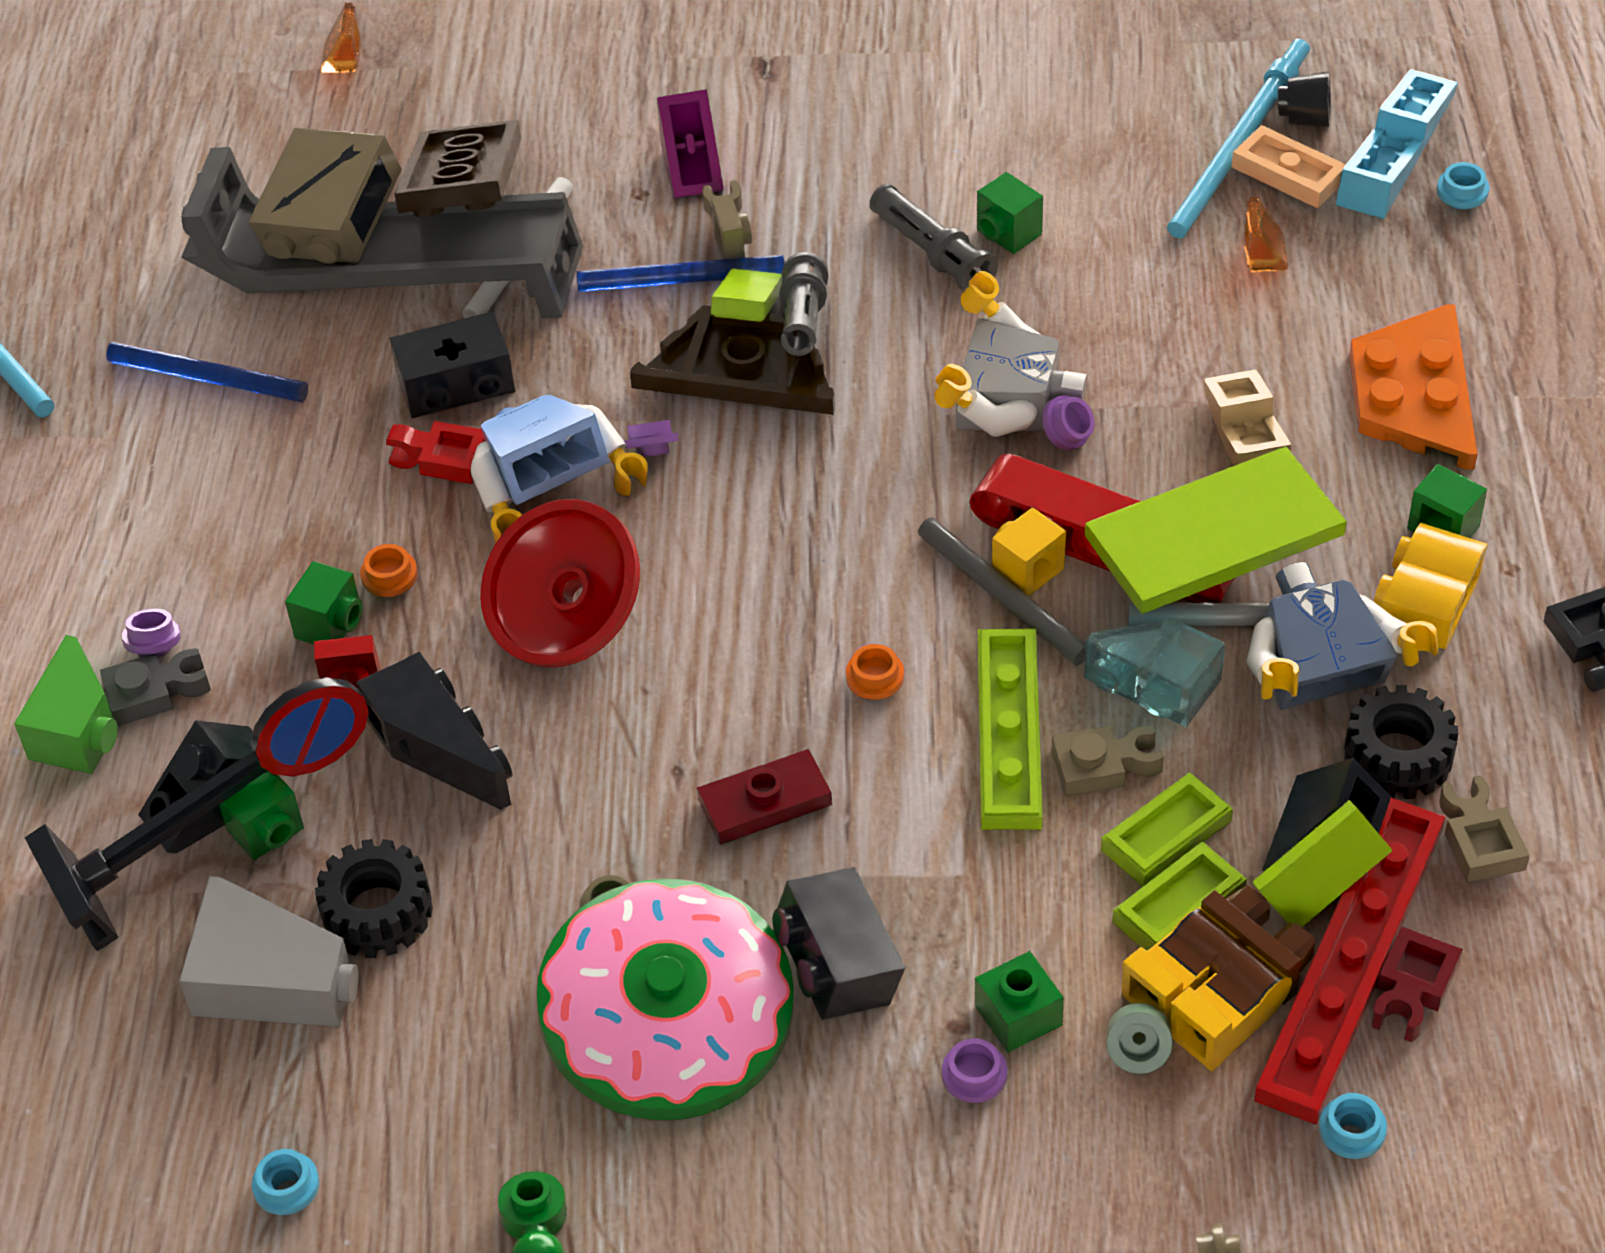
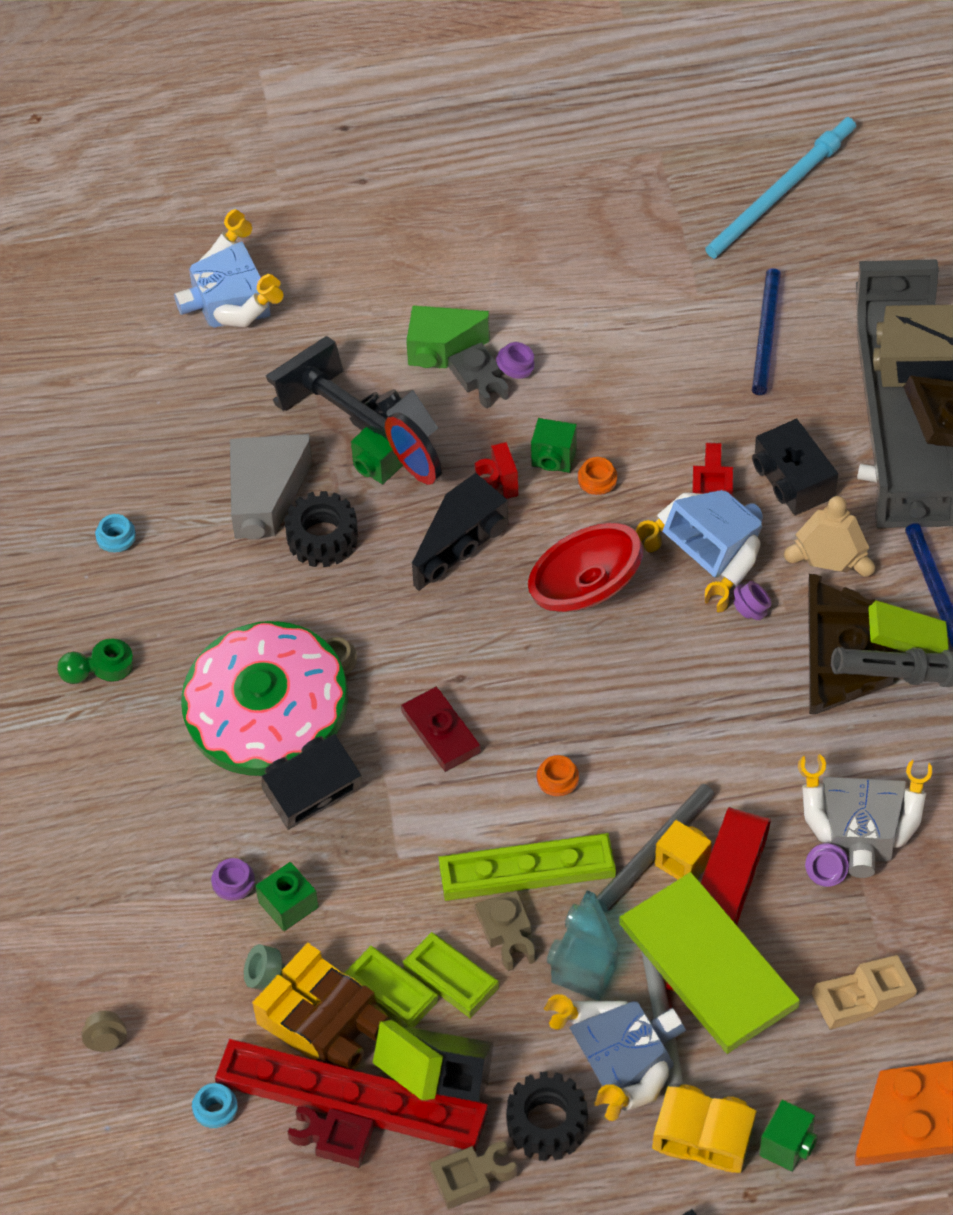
camera: 80 degrees right, 5 degrees up
none -> tan rock [784,496,875,577]

